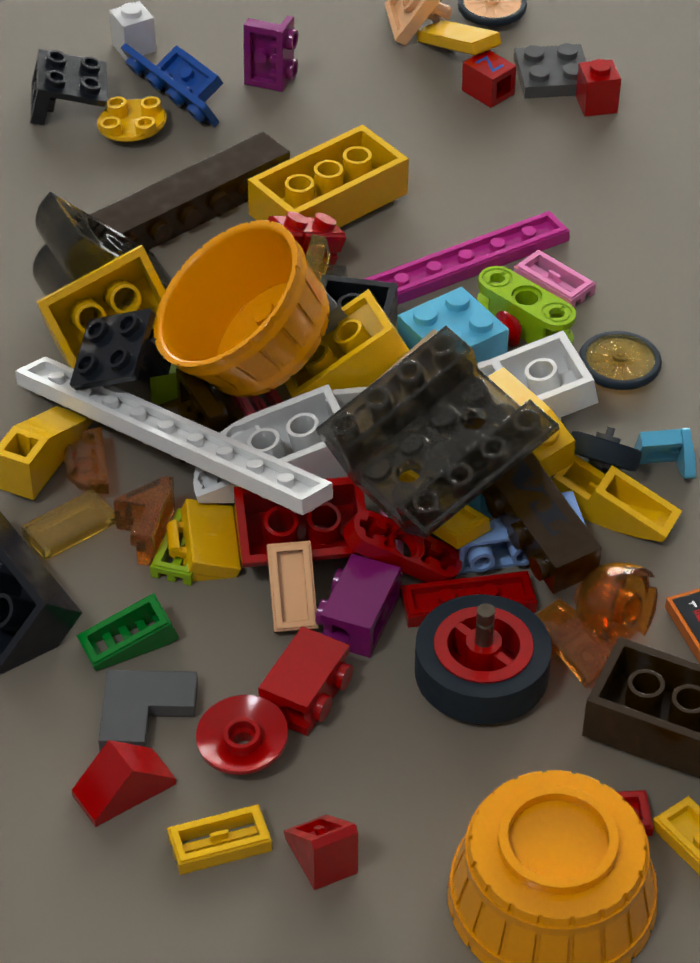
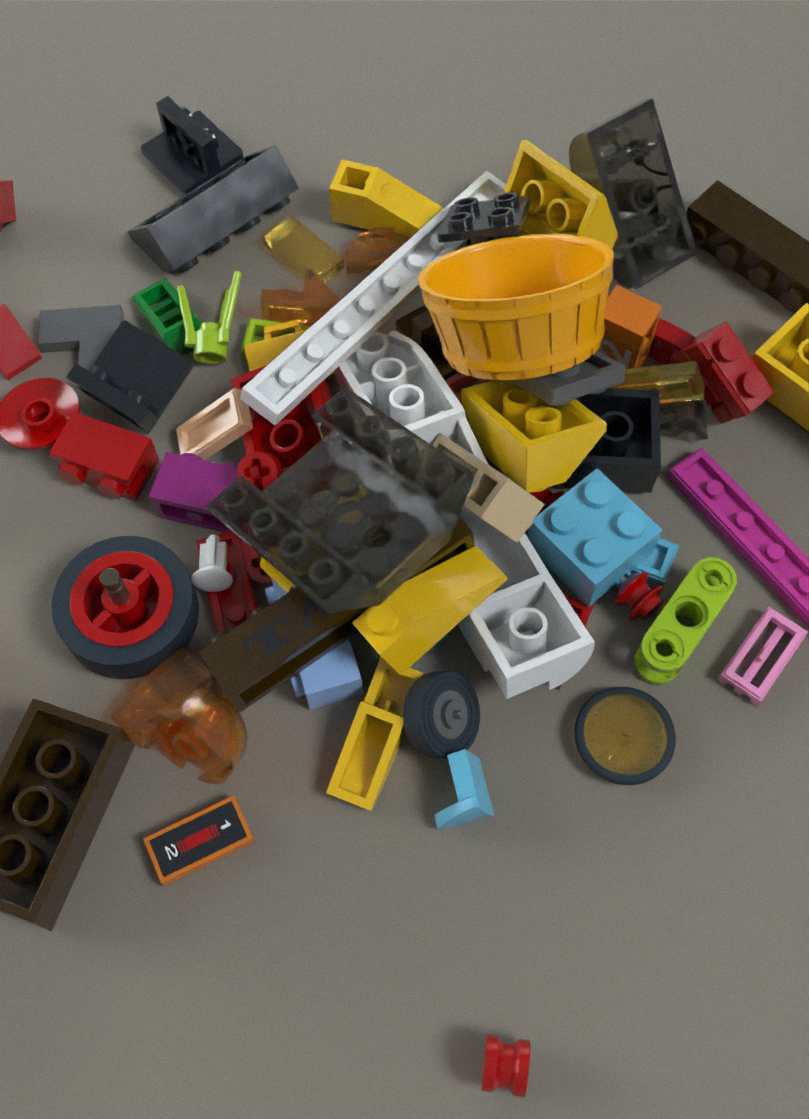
camera: 85 degrees right, 20 degrees up
none -> black bracket [66,320,193,434]
none -> lime plant [177,271,242,365]
none -> white piece [191,535,233,592]

